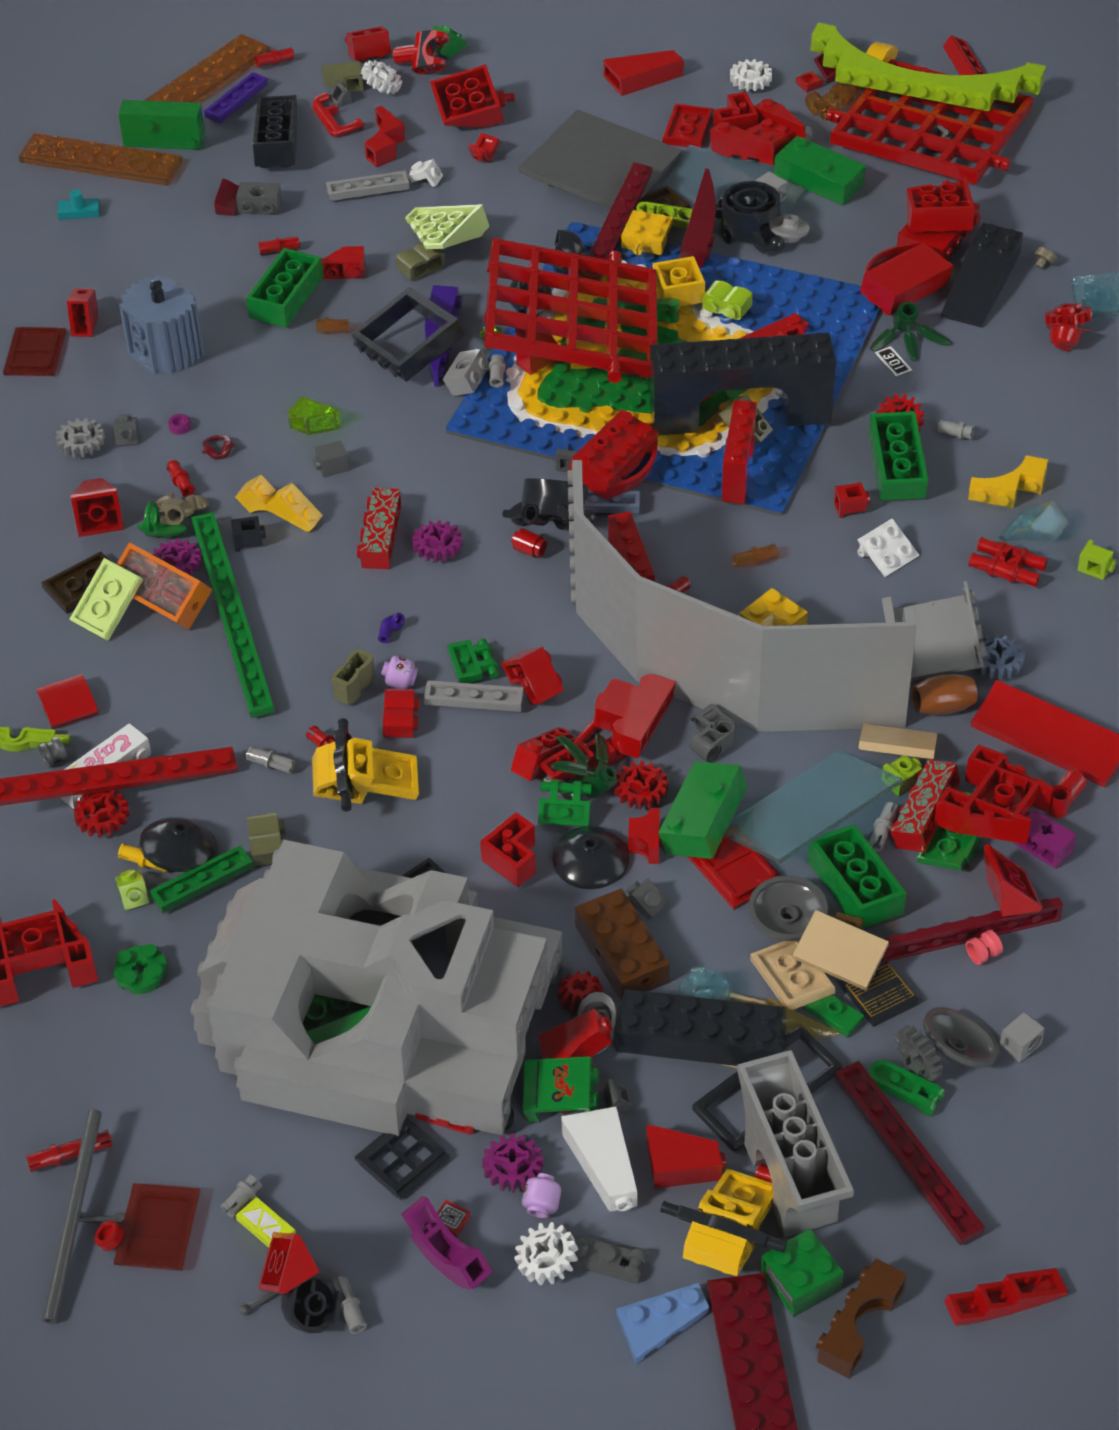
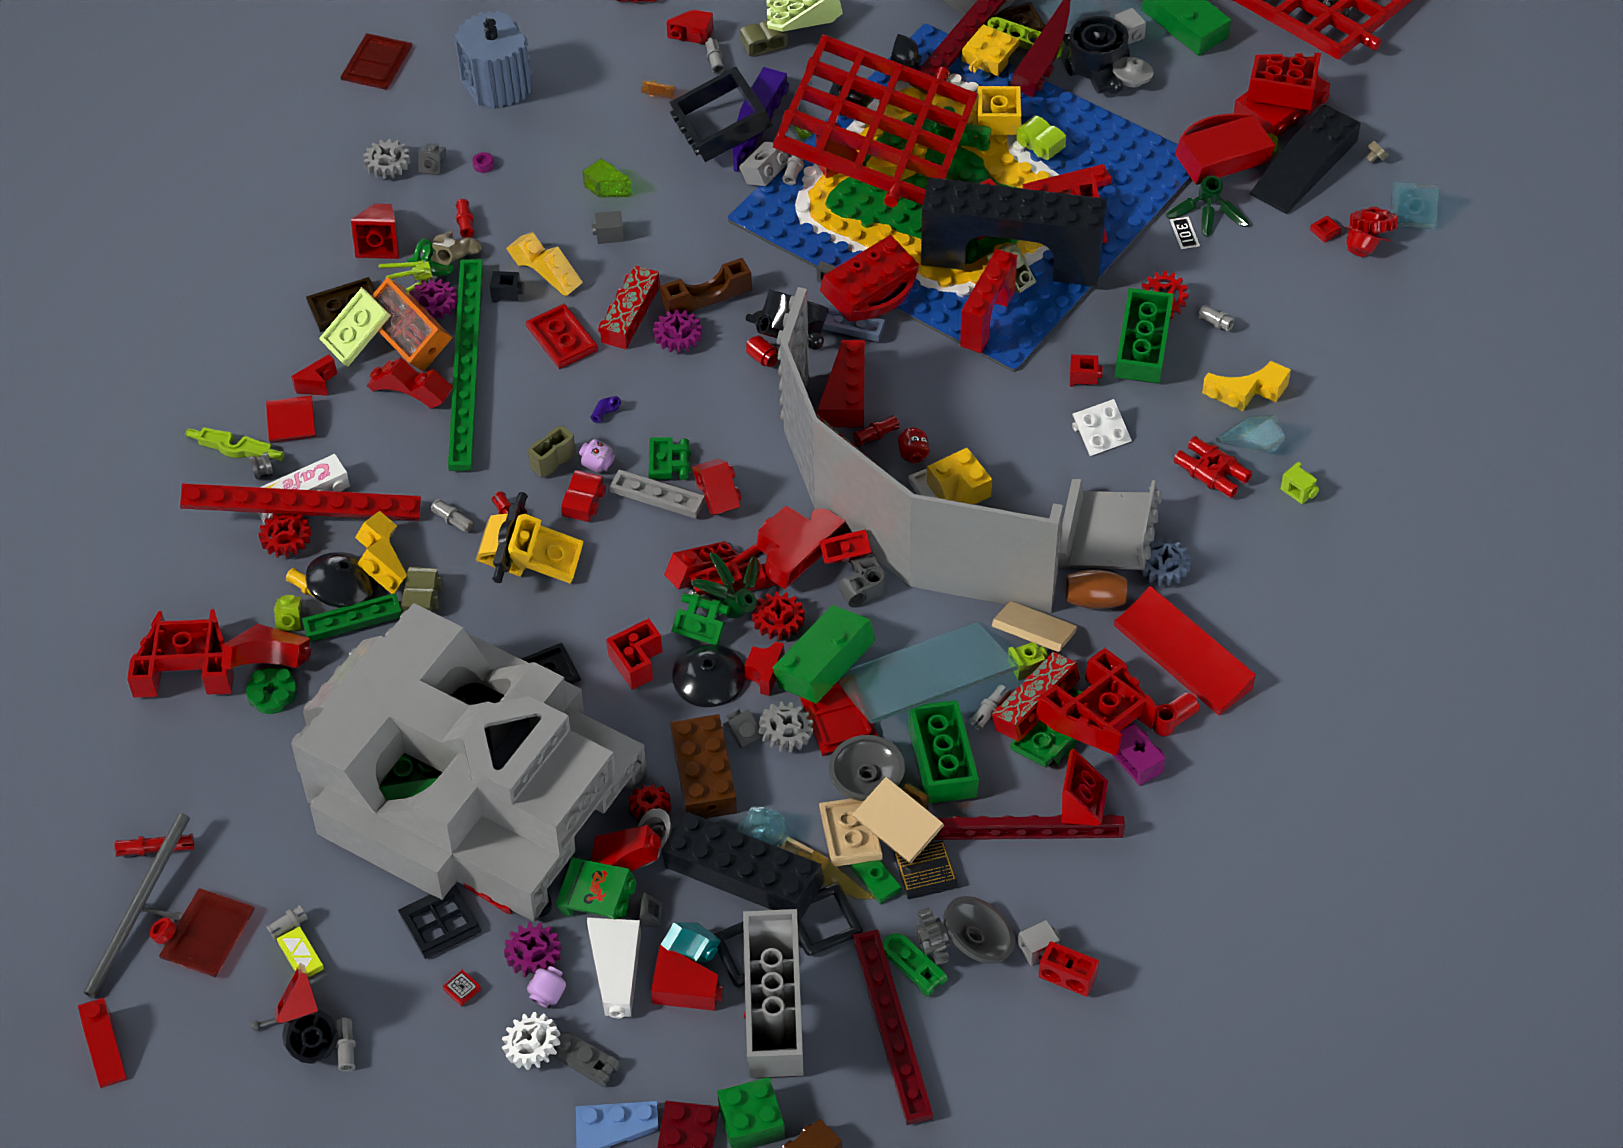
camera: 15 degrees right, 5 degrees up
red torso [67,289,98,337] -> none
dark red piece [201,435,236,459] -> none
green brick [246,248,324,328] -> none
magenta arch [401,1196,493,1290] -> none
yellow piece [660,1169,787,1276] -> none
clear orange axle [732,543,779,567] -> none
coral wheel [965,930,1003,965] -> none
none -> red slope [78,997,127,1088]
none -> red arch [221,623,311,670]
none -> red slope [291,354,337,396]
none -> yellow arch [355,511,407,594]
none -> red arch [367,357,453,409]
none -> lime plant [378,260,433,292]
none -> red tile [526,303,598,369]
none -> reddish brown arch [660,257,752,314]
none -> teal arch [661,922,721,962]
none -> light grey axle [705,38,725,74]
none -> light grey gear [759,702,813,752]
none -> red slope [819,529,872,564]
none -> red head [898,427,930,463]
none -> red brick [1038,941,1099,997]
none -> red tile [1310,215,1342,243]

